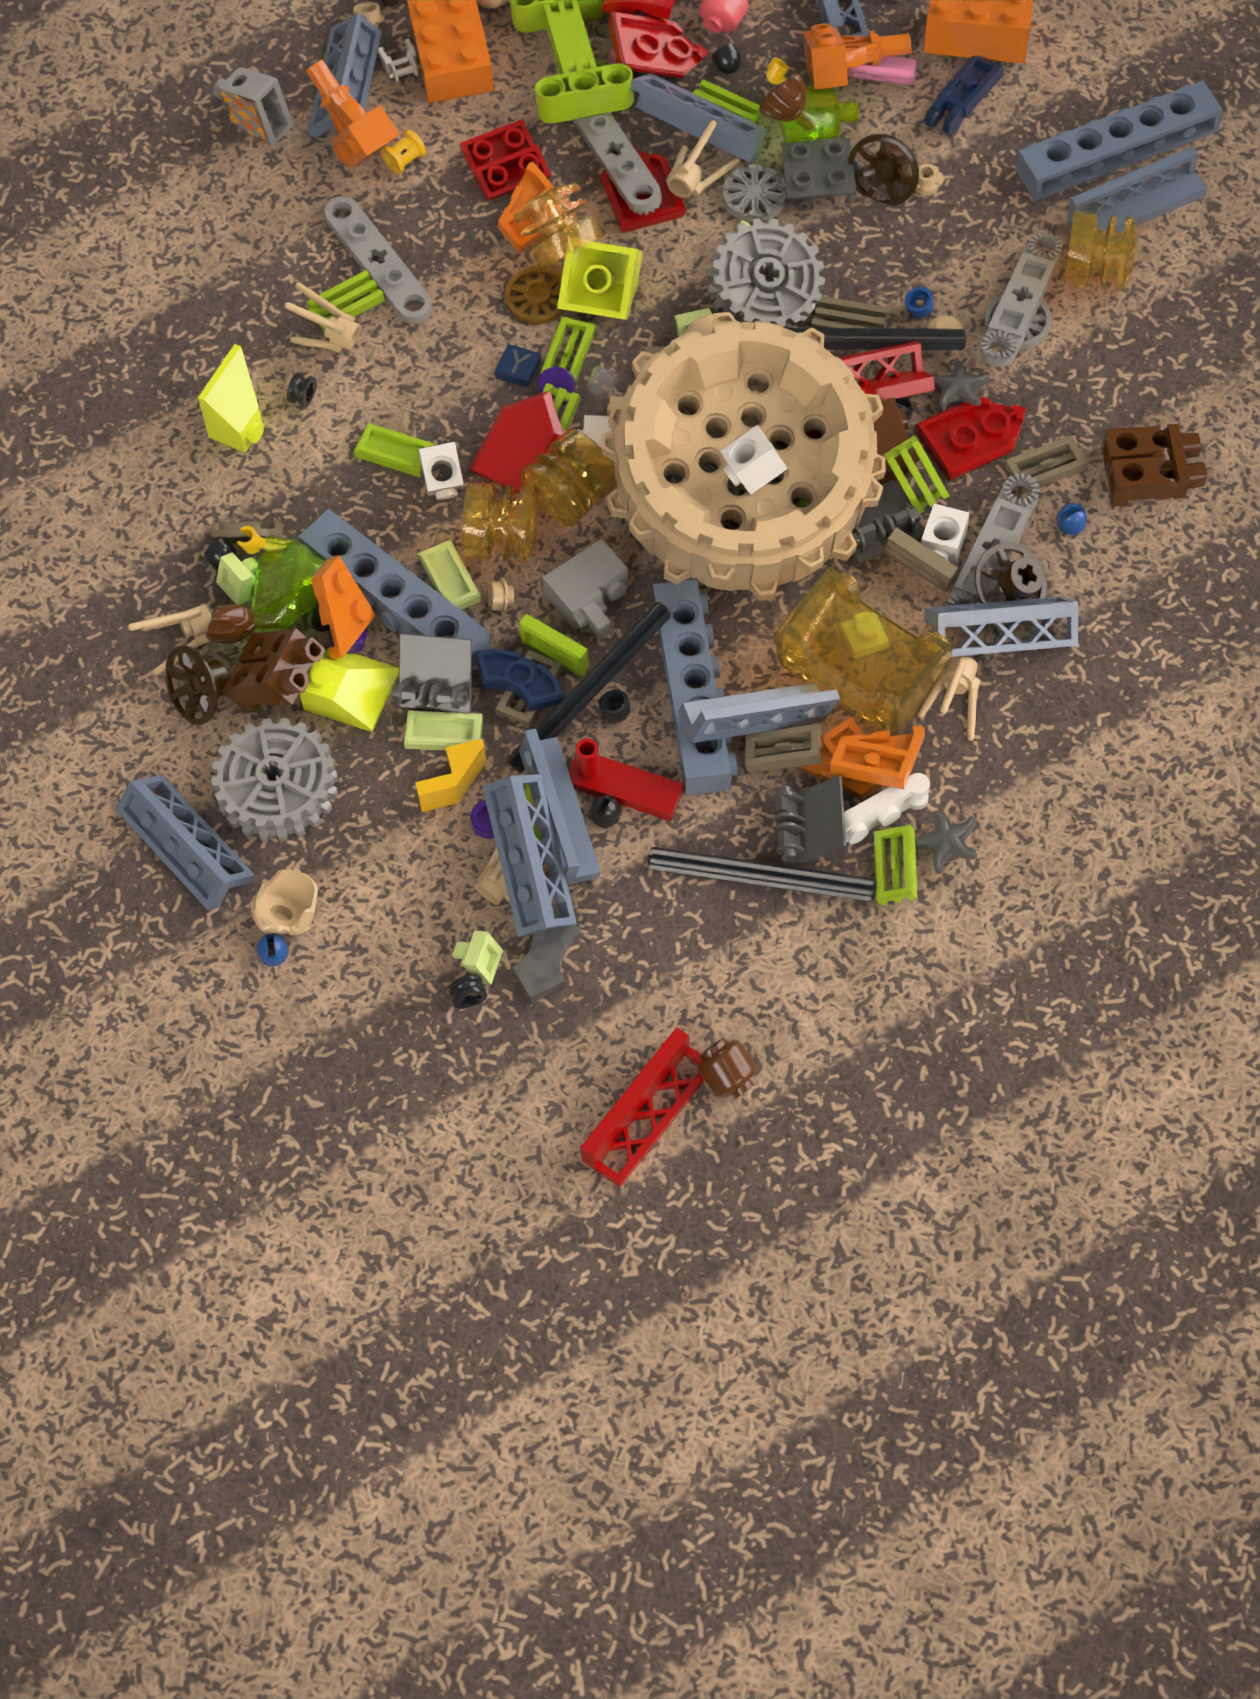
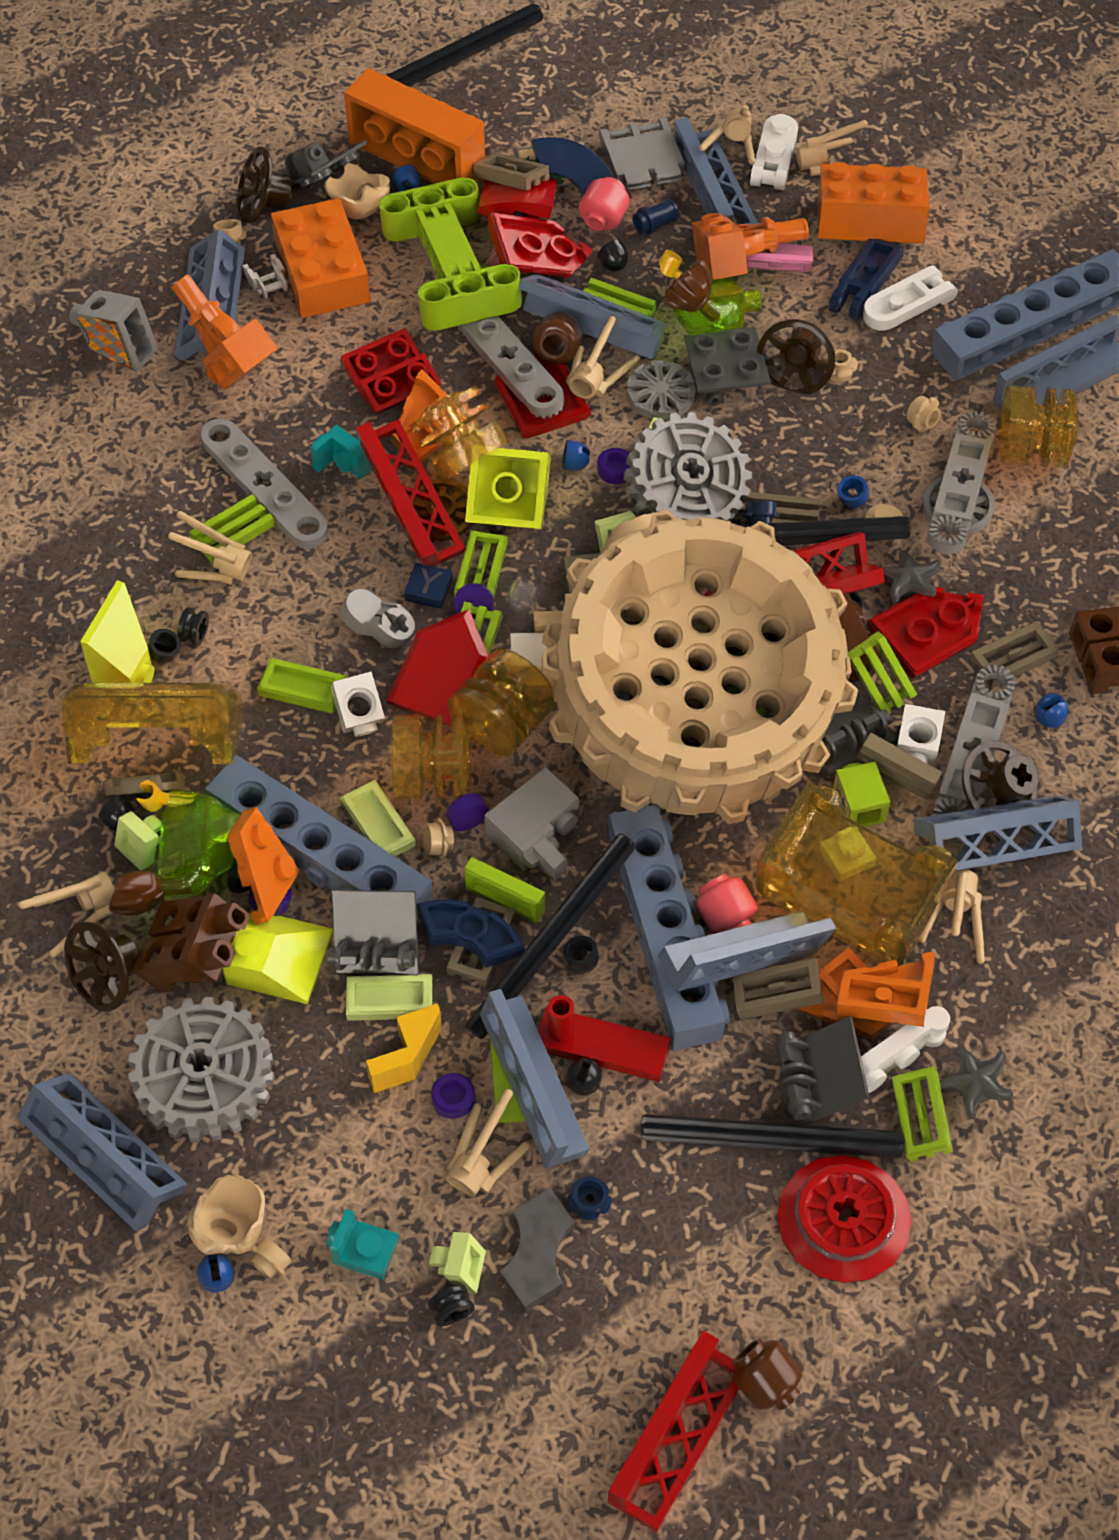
camera: 10 degrees left, 5 degrees down
yellow bush [381,129,426,174] -> none
sand blue fence [482,774,577,937] -> none
white brick [721,425,788,494] -> none
none -> clear yellow windscreen [62,682,243,764]
none -> black hinge [147,629,181,664]
none -> tan plate [250,1237,292,1279]
none -> teal bracket [310,425,371,479]
none -> teal bracket [326,1209,399,1280]
none -> light grey piece [340,589,415,649]
none -> red fence [356,419,465,567]
none -> dark purple tile [446,793,489,832]
none -> reddish brown head [533,312,583,365]
none -> blue hinge [562,440,590,471]
none -> dark blue plate [568,1177,612,1221]
none -> dark purple tile [597,448,630,484]
none -> dark blue pin [632,199,679,235]
none -> coral head [696,874,758,934]
none -> dark blue plate [742,501,780,524]
none -> red piece [777,1155,912,1283]
none -> lime brick [833,761,891,829]
none -> white plate [863,265,958,331]
none -> tan plate [907,396,941,432]

